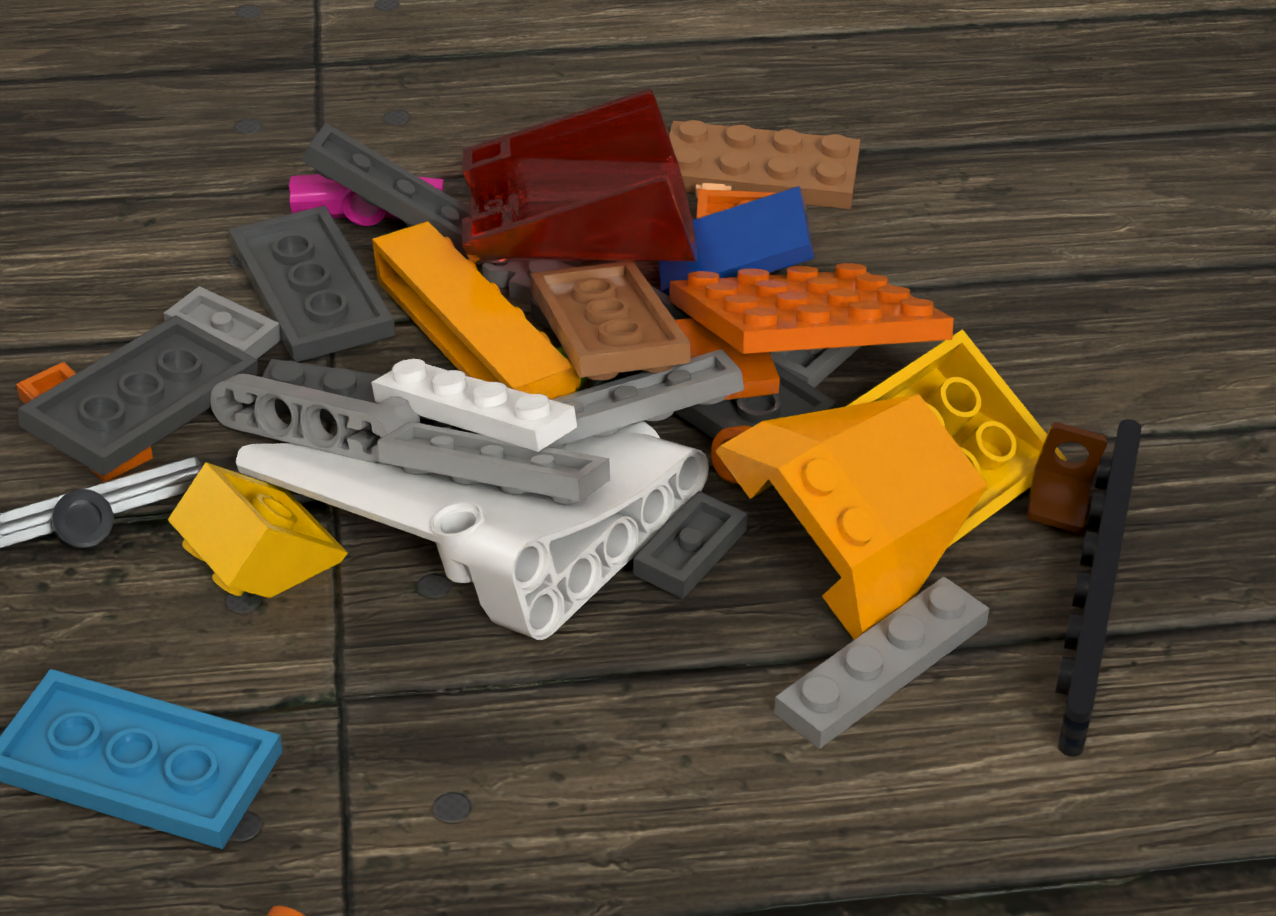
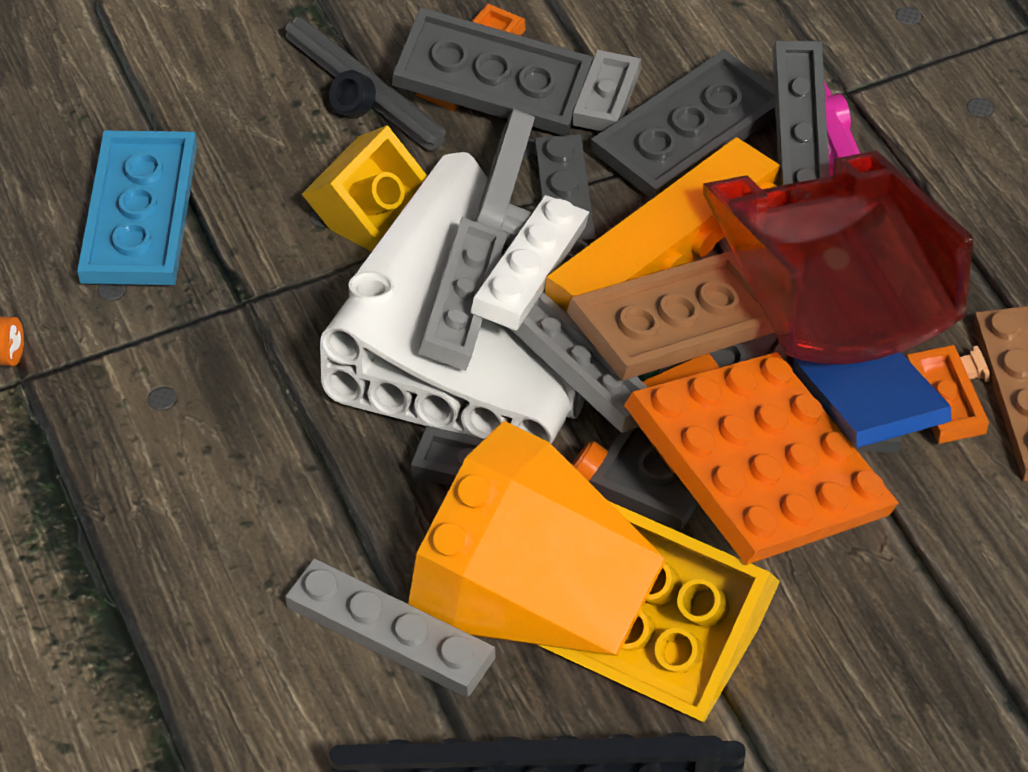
camera: 75 degrees right, 10 degrees up
reddish brown bracket [1026,422,1107,533] -> none

